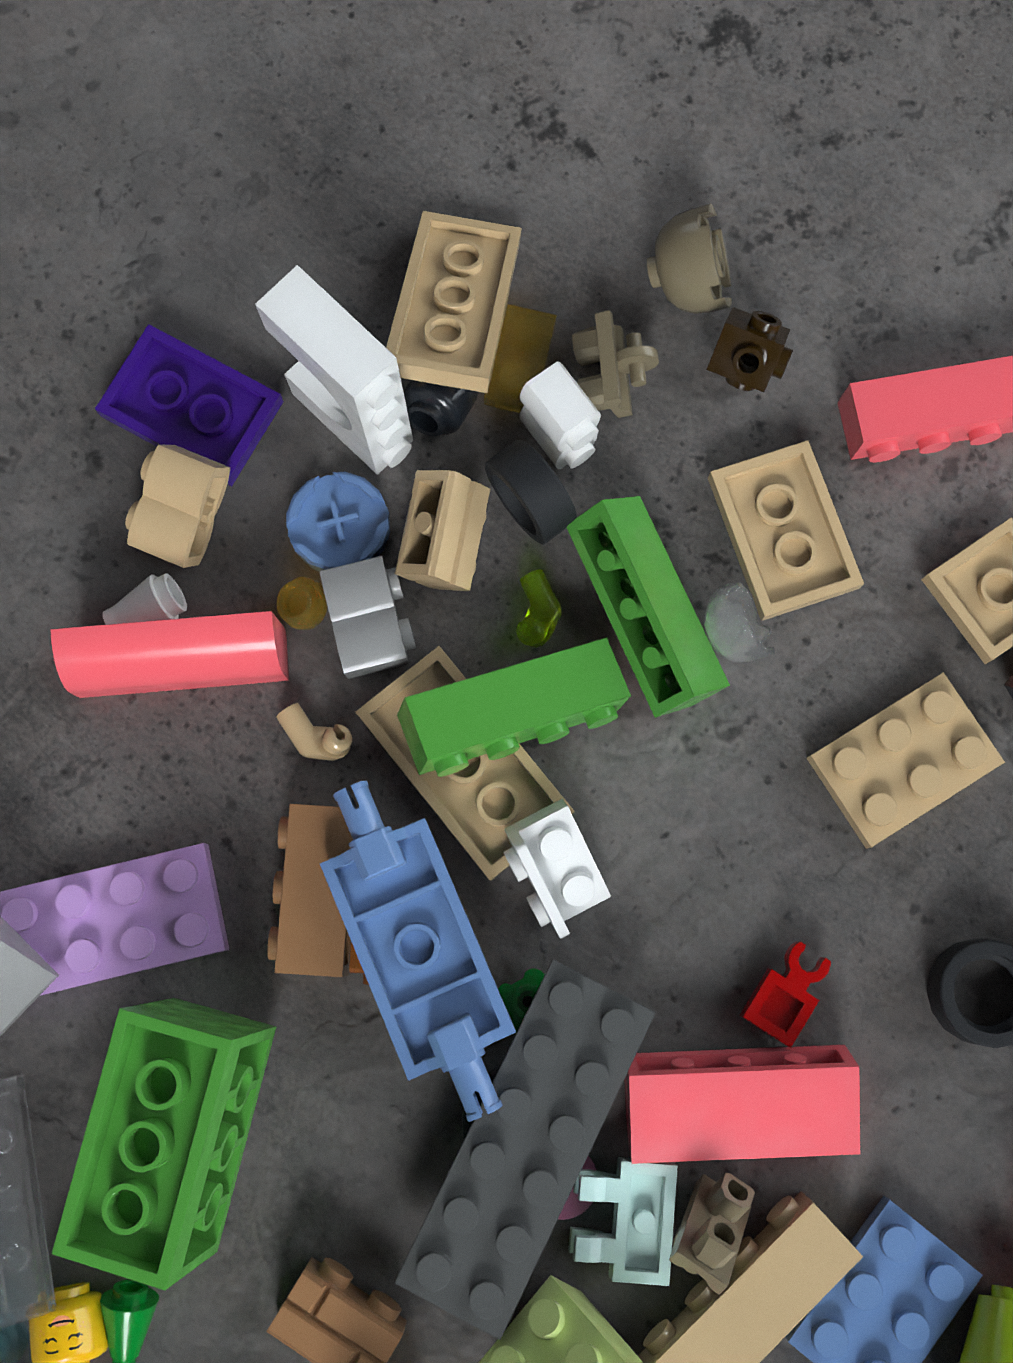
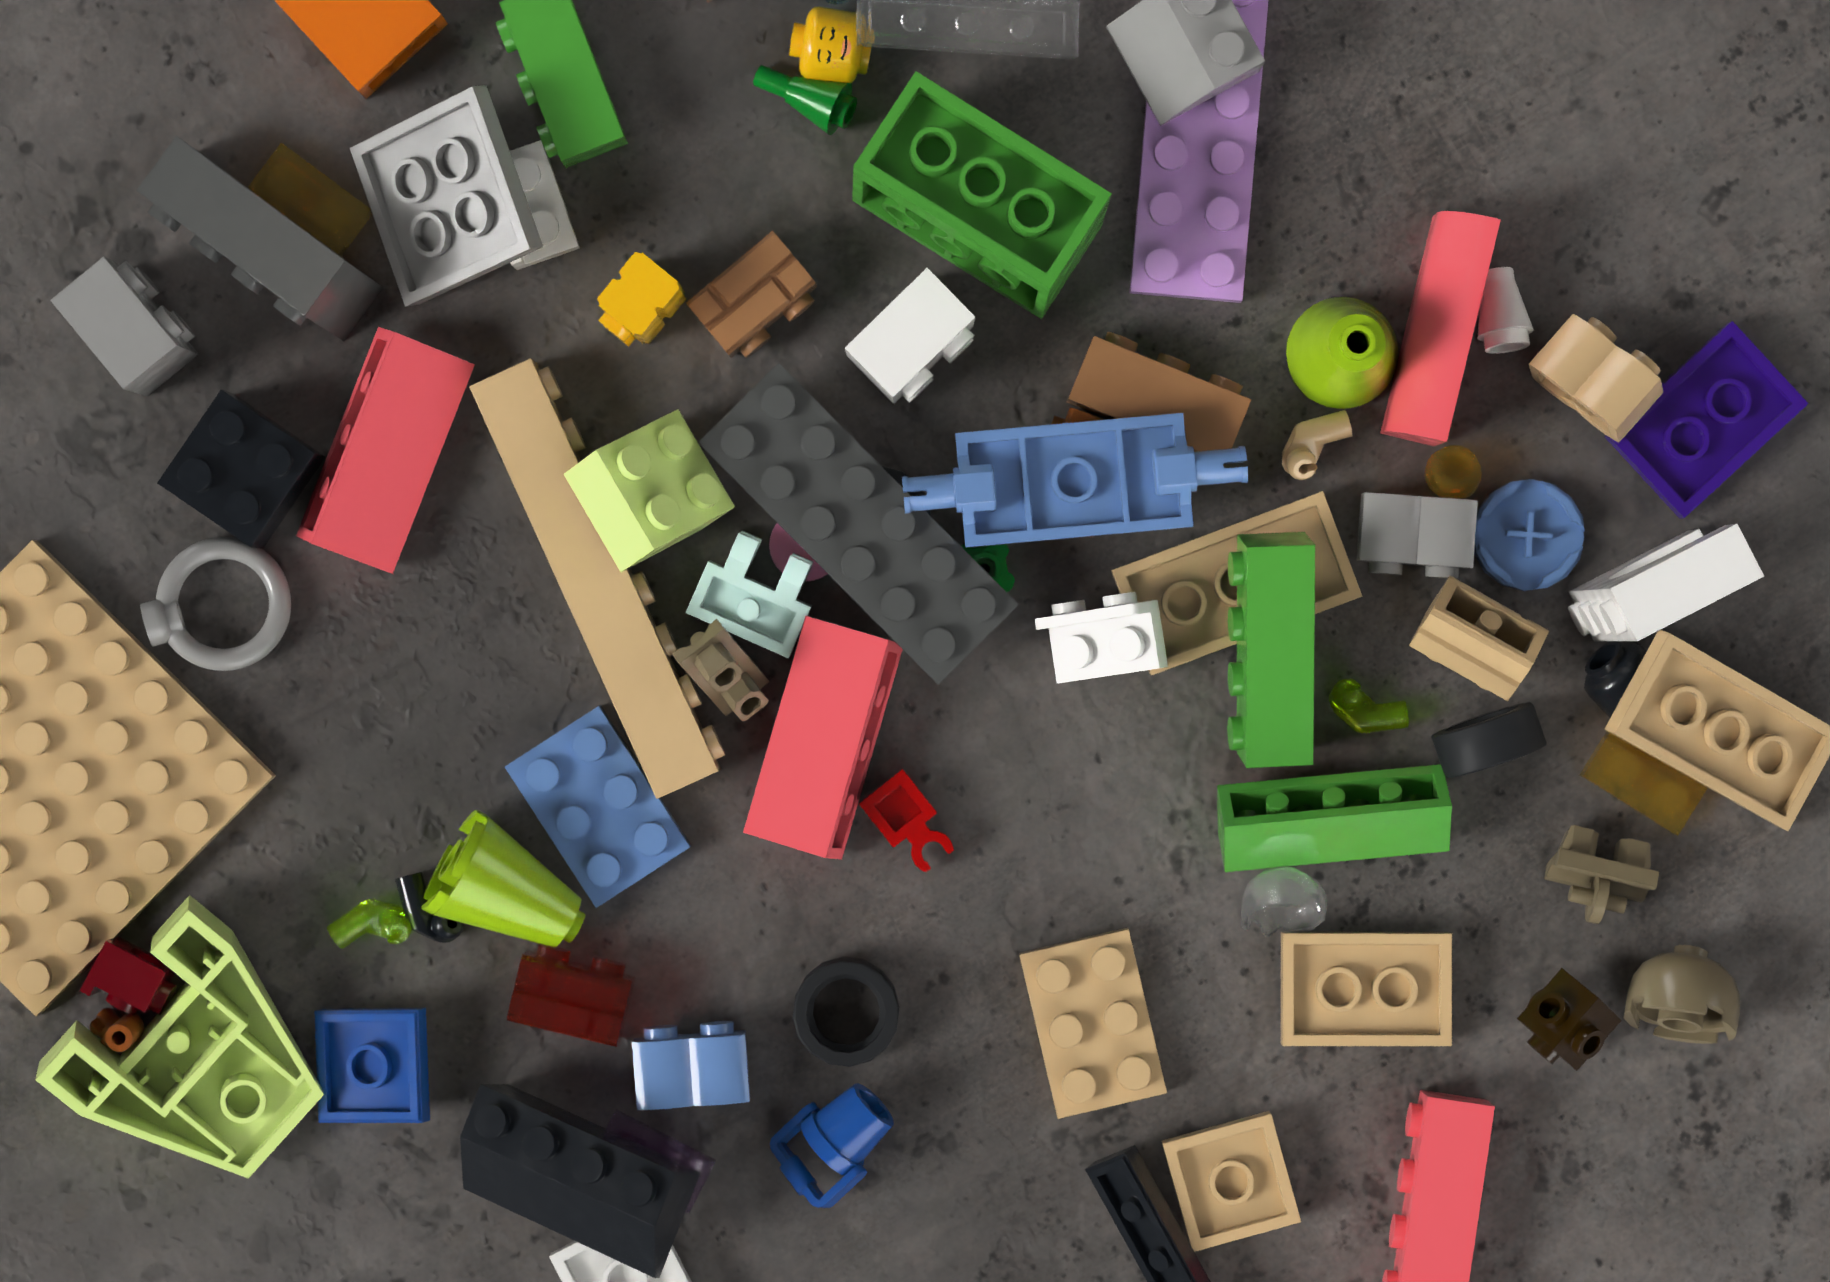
camera: 110 degrees right, 10 degrees up
white brick [520,361,601,469] -> none
none -> white brick [845,268,975,404]
none -> lime cone [1286,297,1398,409]

